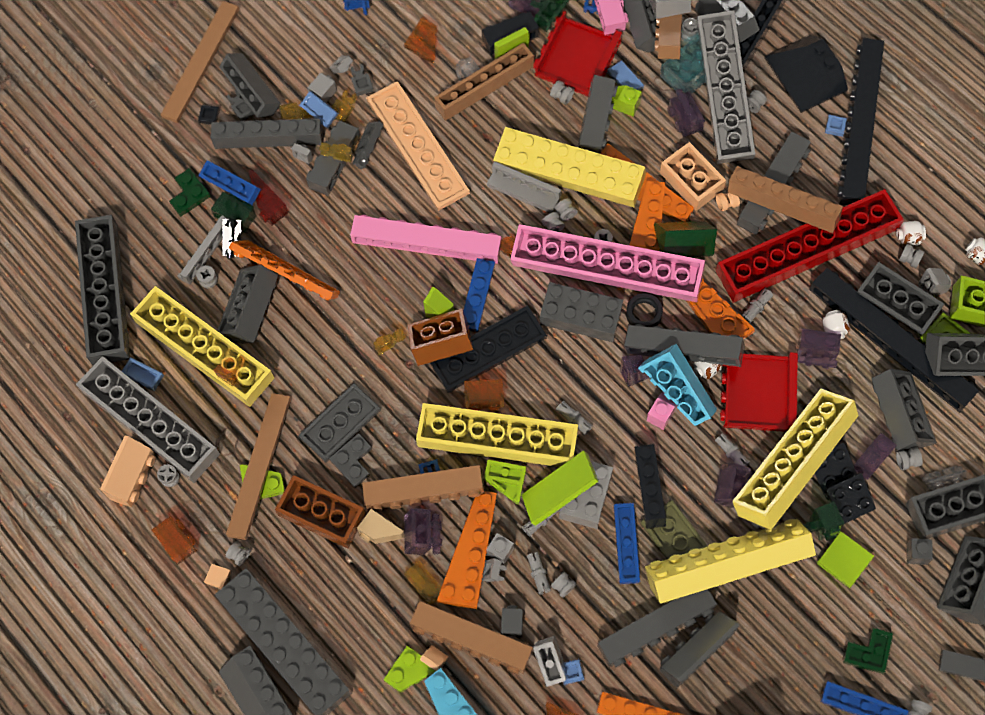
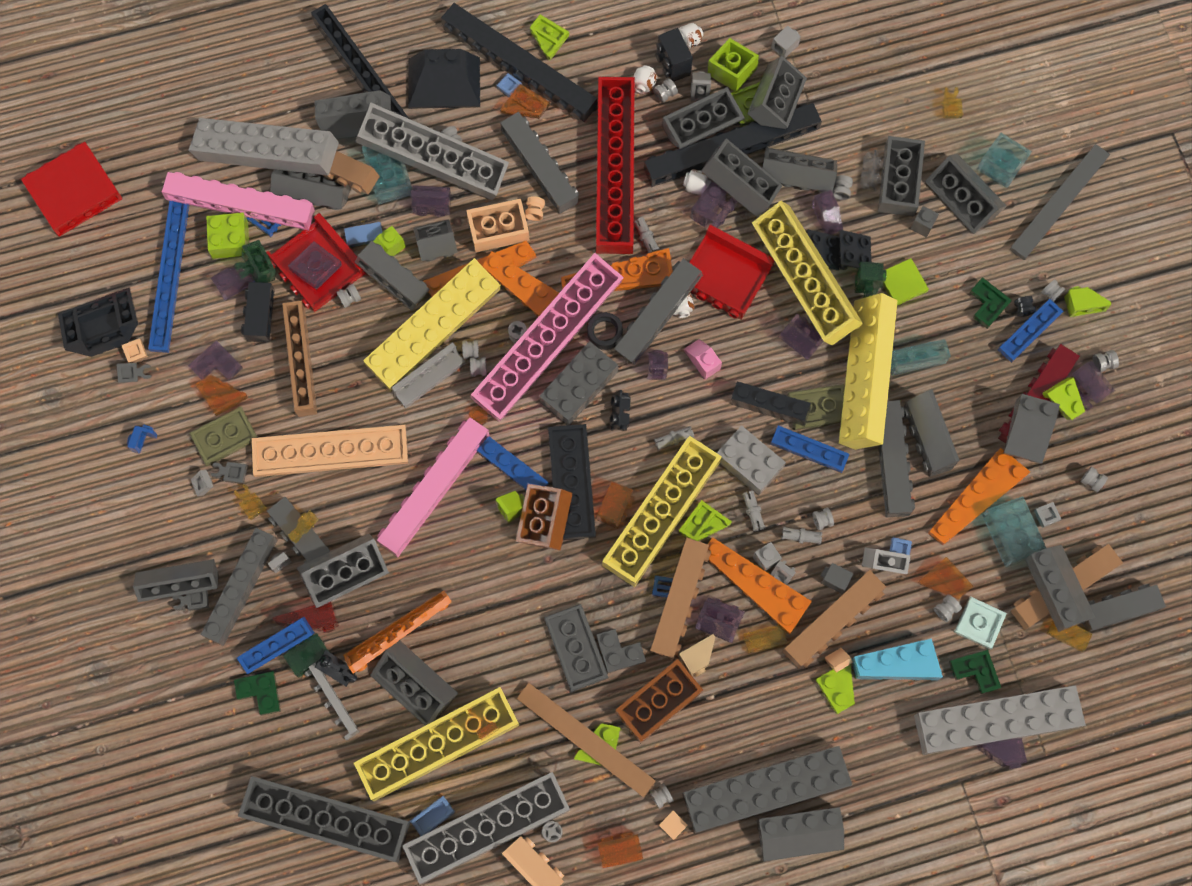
camera: 70 degrees left, 5 degrees up
medium nougat tile [161,1,240,123] -> none
light grey wheel [196,266,218,288] -> none
black tile [198,105,220,125] -> none
clear yellow plate [279,103,312,120] -> none
medium blue tile [299,91,339,128] -> none
light grey brick [307,73,337,103] -> none
dark grey hinge [352,121,383,169] -> none
clear yellow plate [373,328,406,355] -> none
clear brick [456,56,480,81] -> none
lime tile [494,27,529,60] -> none
lime tile [521,450,599,526] -> none
medium azure wedge [638,344,717,426] -> none
dark green slope [654,221,717,257] -> none
light grey wheel [681,18,698,43] -> none
light grey pin [715,433,750,470] -> none
medium nougat brick [728,166,843,233] -> none
none -> plate [188,340,243,380]
none -> olive tile [190,406,258,467]
none -> plate [288,242,342,290]
none -> dark grey brick [297,533,389,608]
none -> dark grey slope [413,219,458,261]
none -> clear orange wing [500,84,550,119]
none -> lime wing [530,14,569,61]
none -> black hinge [609,390,631,431]
none -> black brick [655,28,693,82]
none -> dark grey brick [701,138,783,217]
none -> clear light blue brick [890,339,951,376]
none -> black wheel [1014,296,1036,317]

